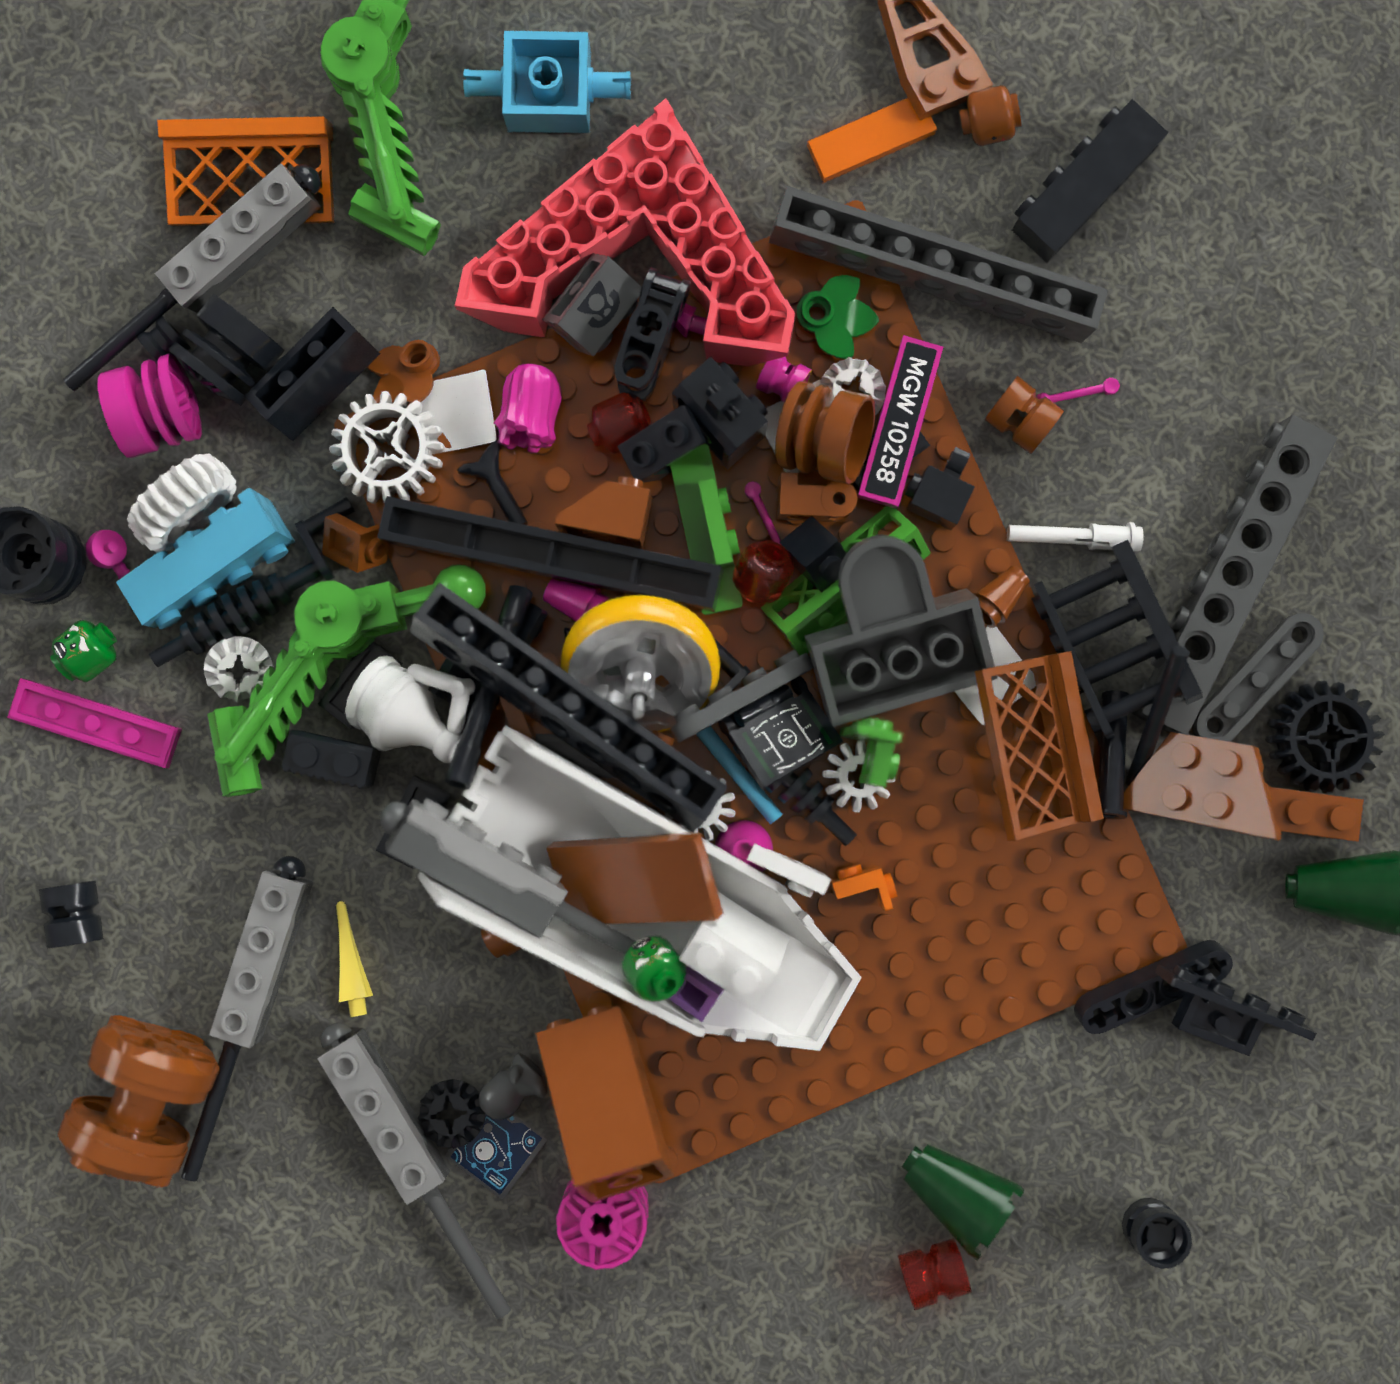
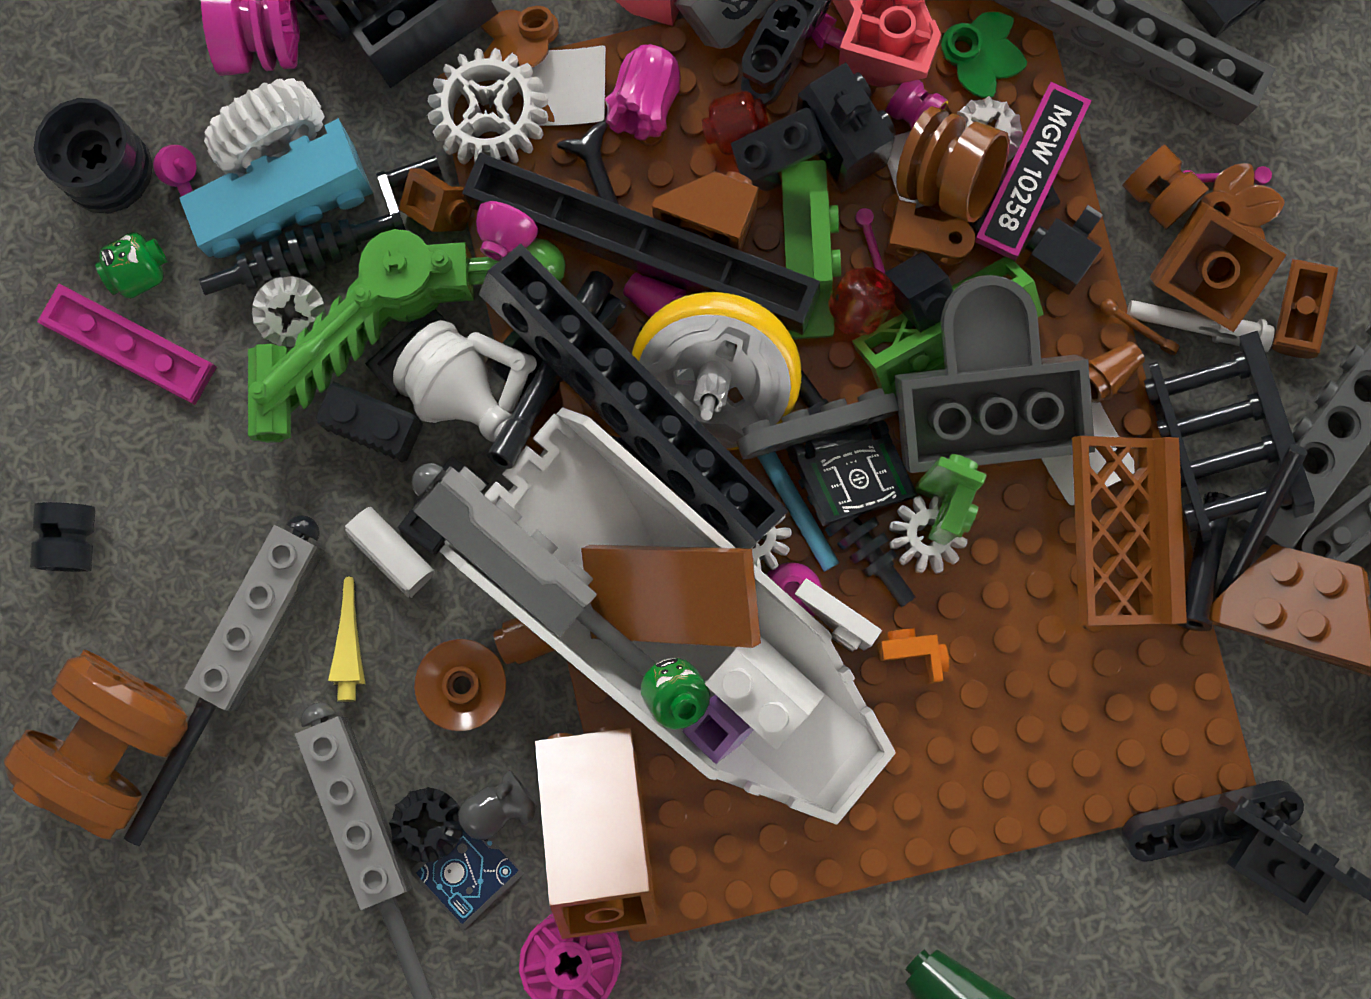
camera: 15 degrees right, 5 degrees down
none -> white brick [345,507,435,598]
none -> dark orange dish [414,639,507,731]
none -> dark pink brick [476,201,539,261]
none -> dark orange hinge [1100,299,1180,355]
none -> dark orange slope [1150,200,1287,333]
none -> dark orange plate [1197,163,1285,241]
none -> dark orange brick [1272,259,1339,359]

